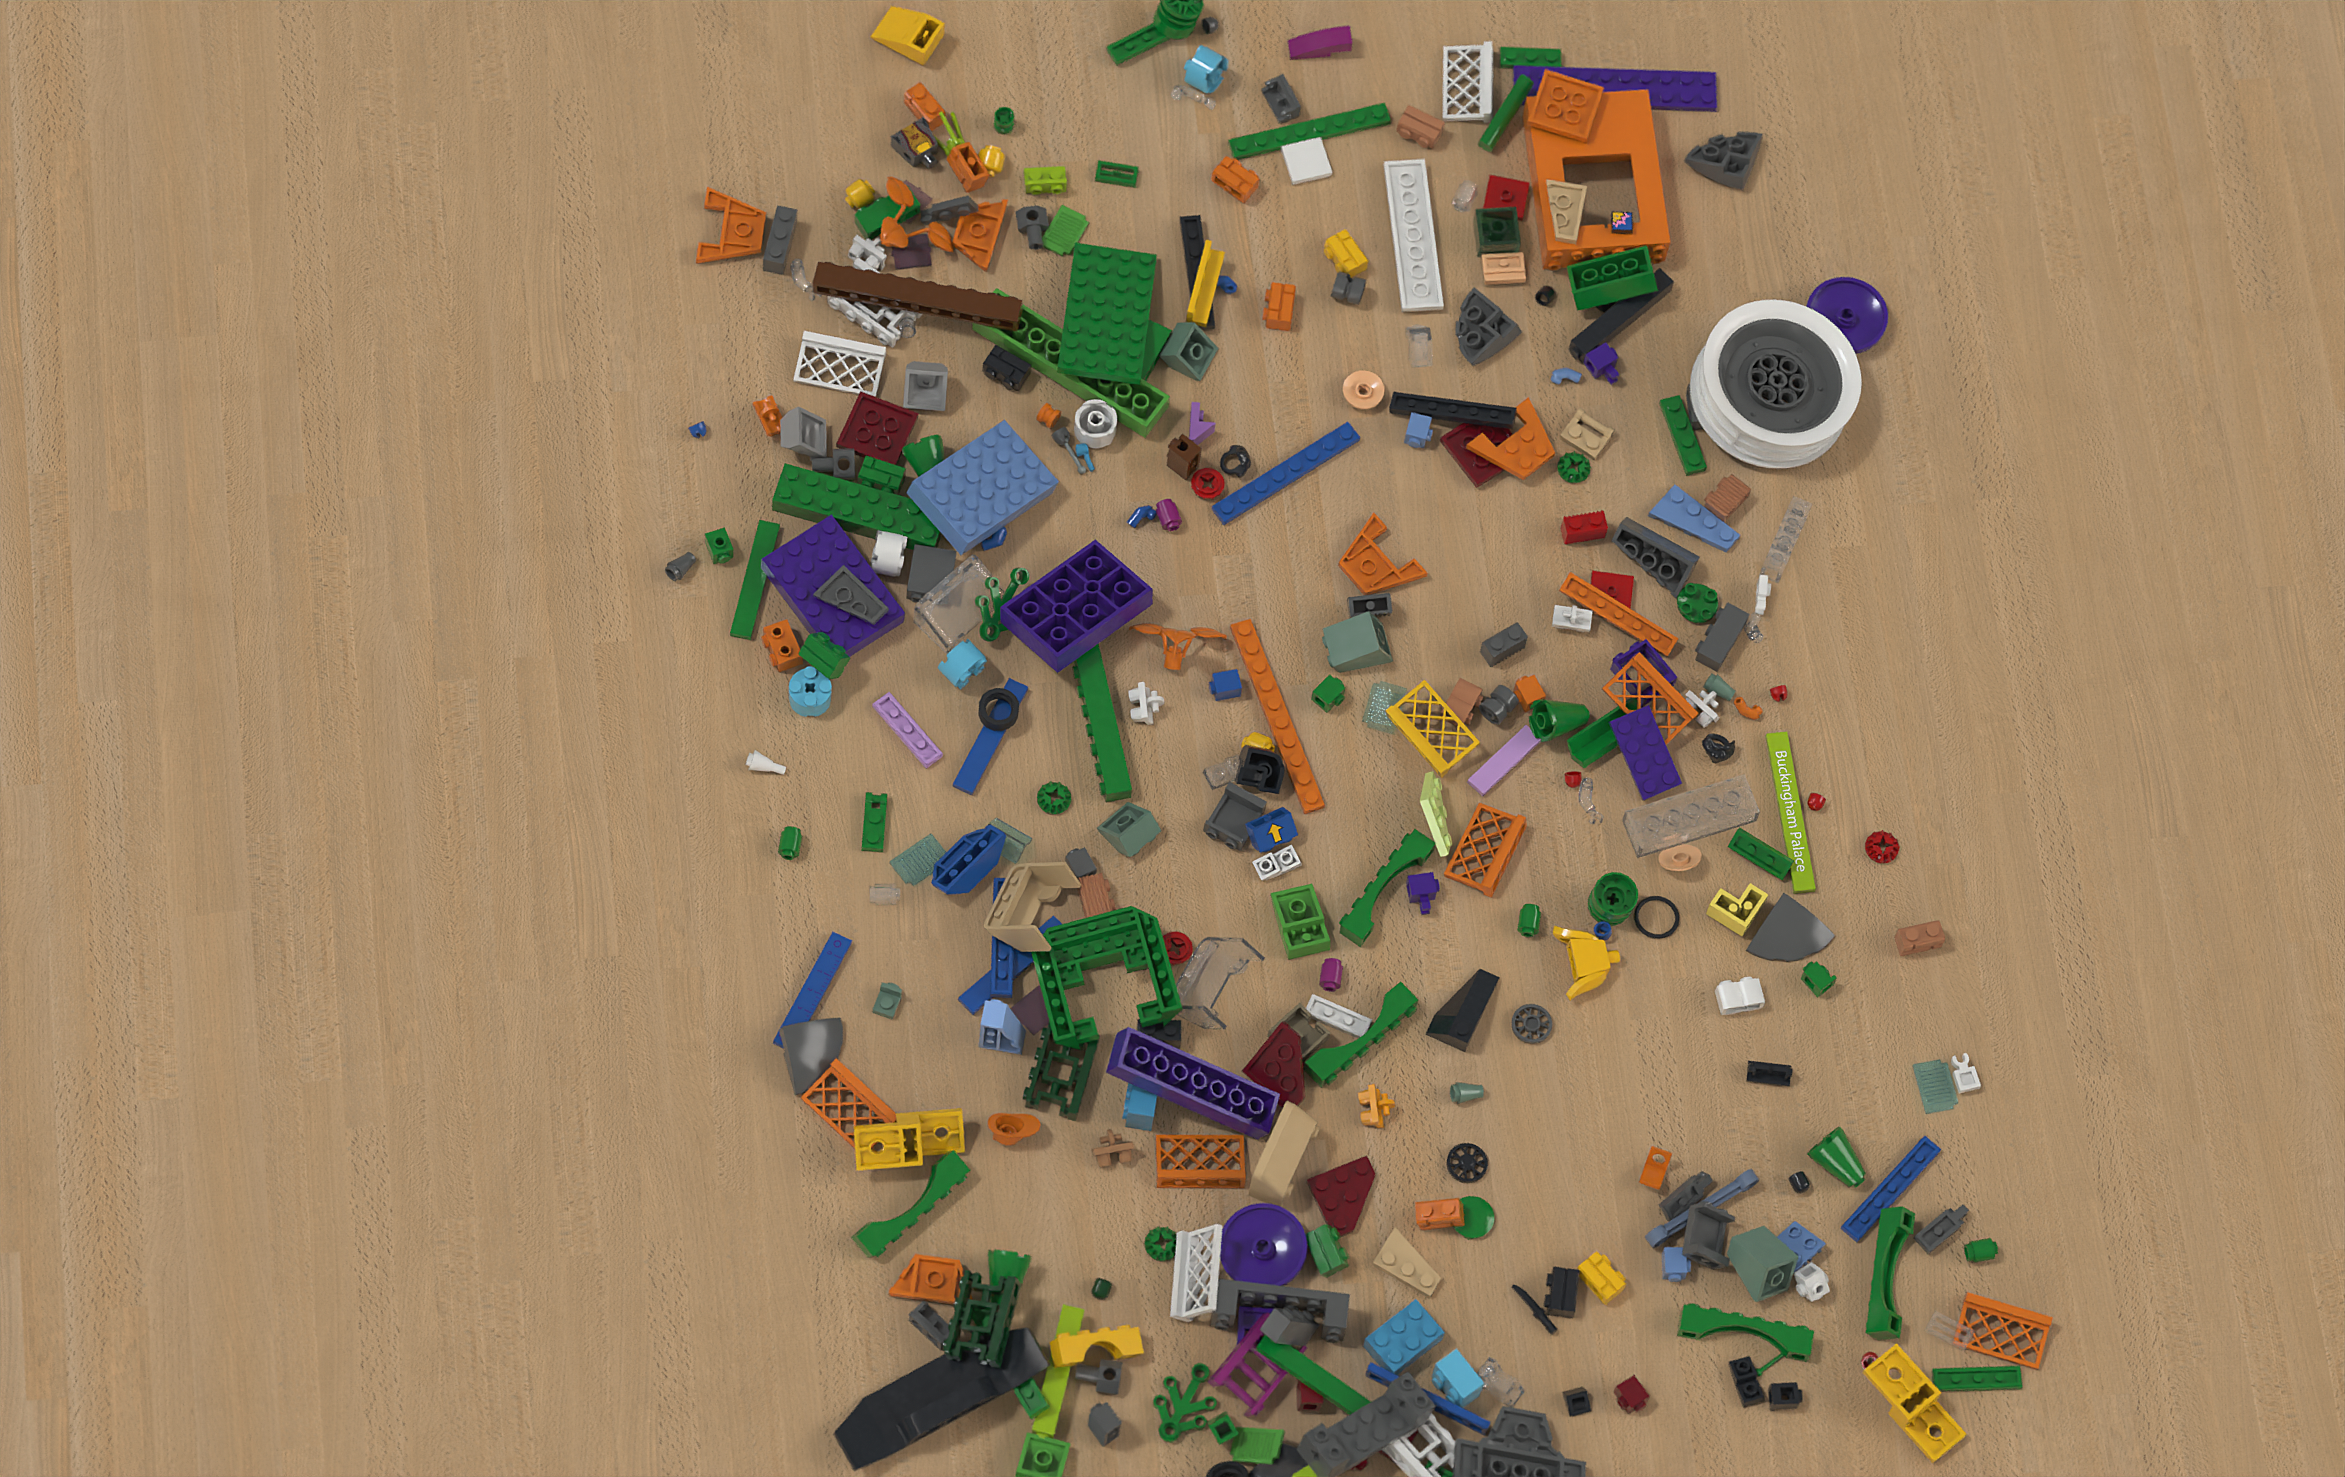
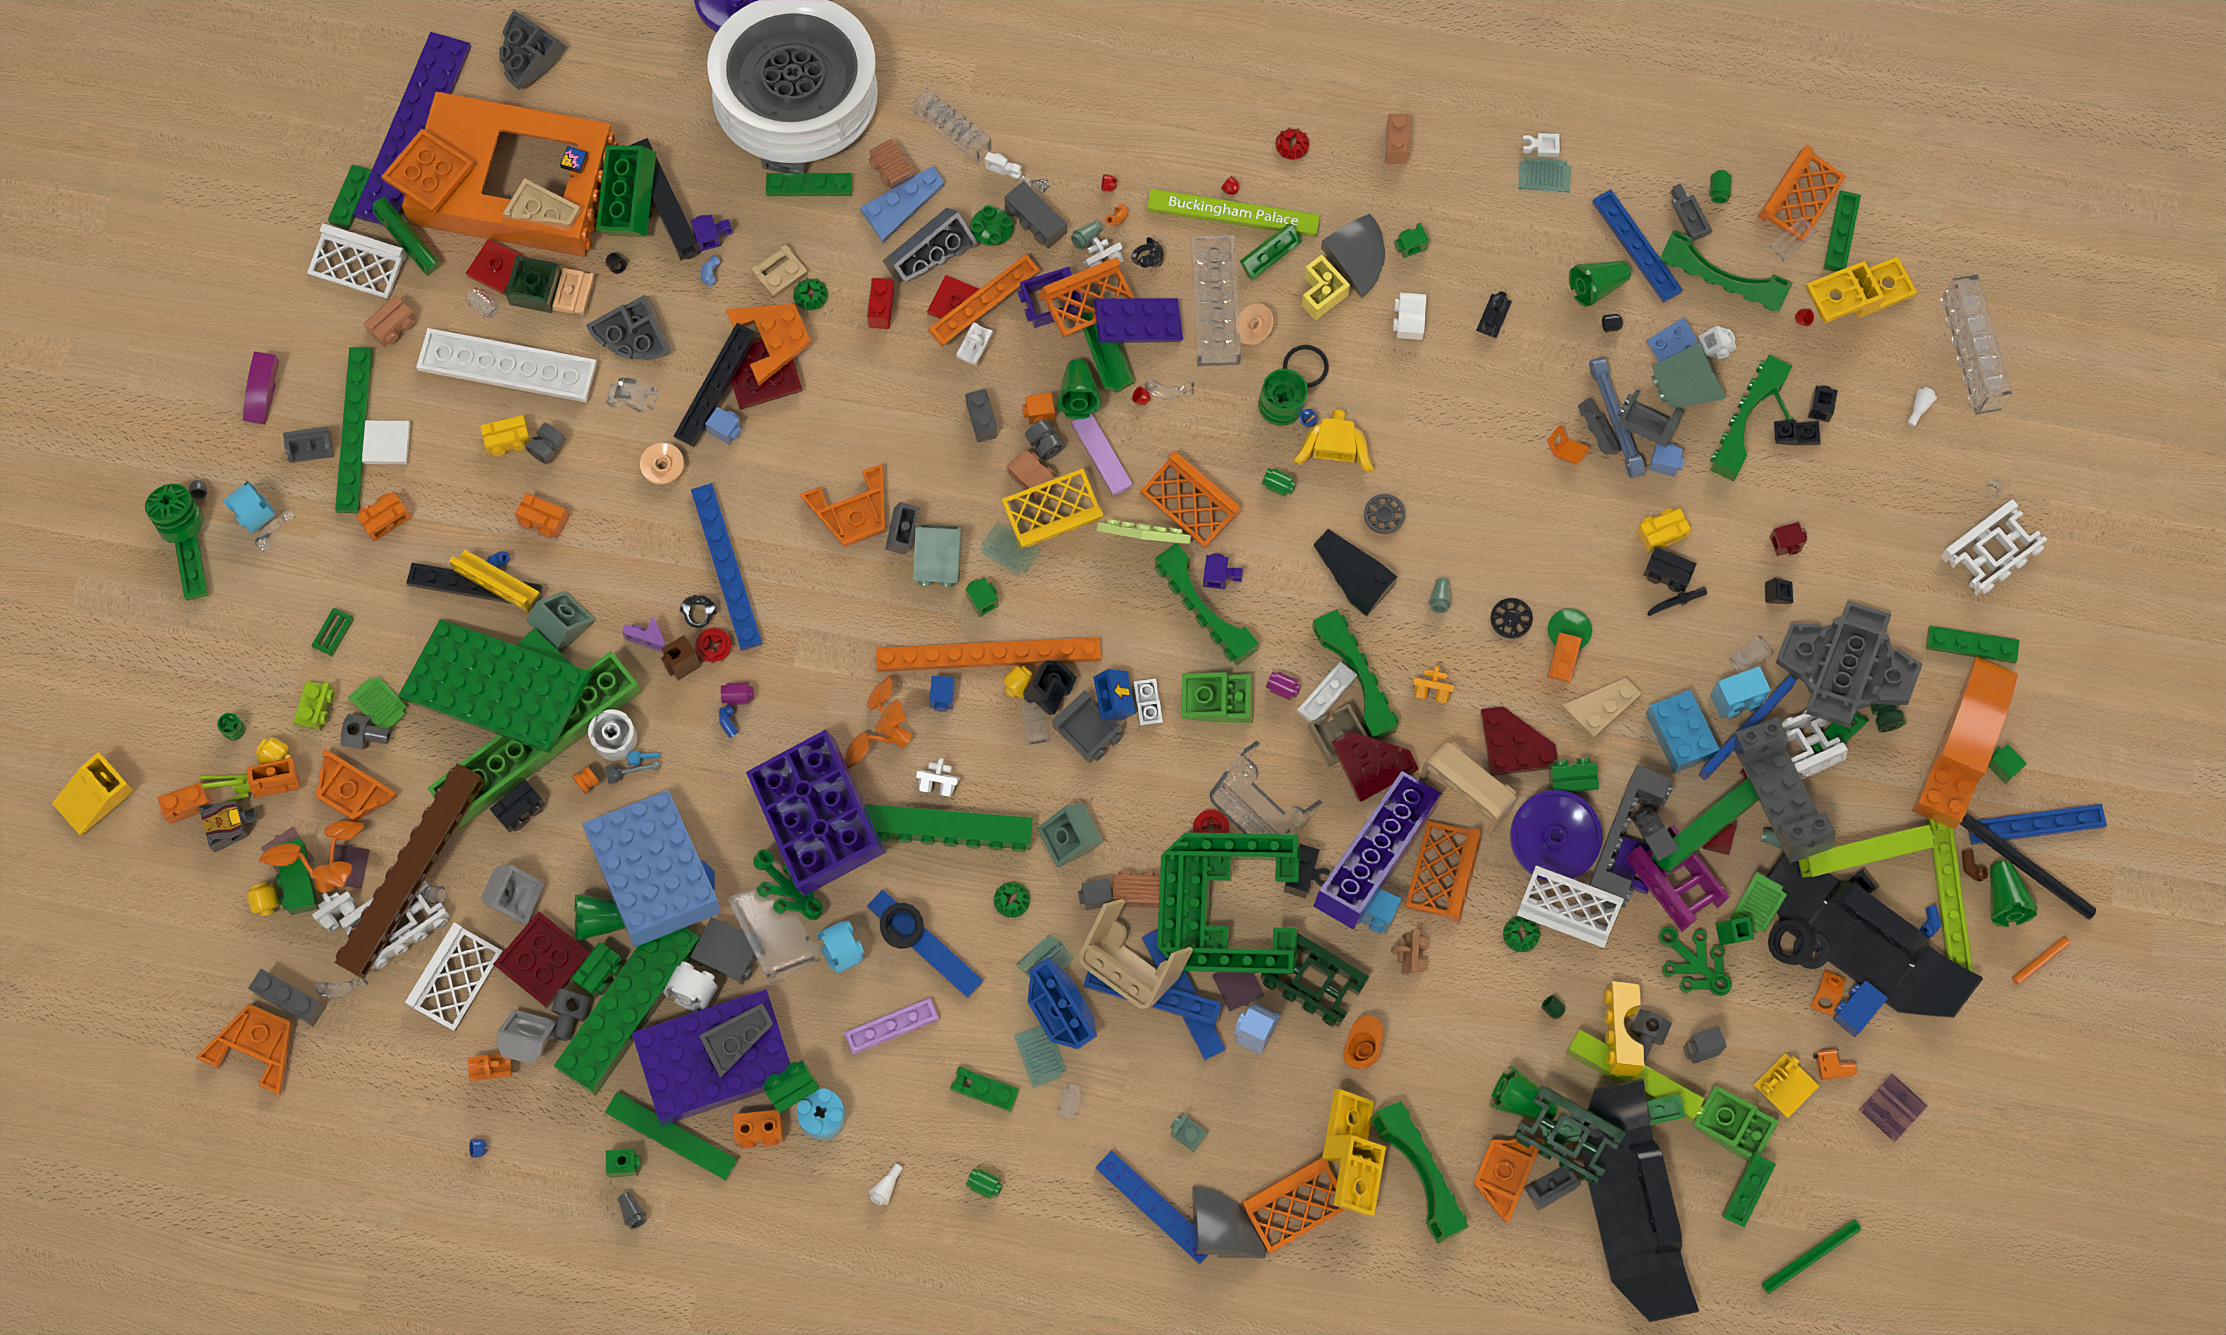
camera: 65 degrees left, 5 degrees up
dark grey hinge [921,196,978,225] -> none

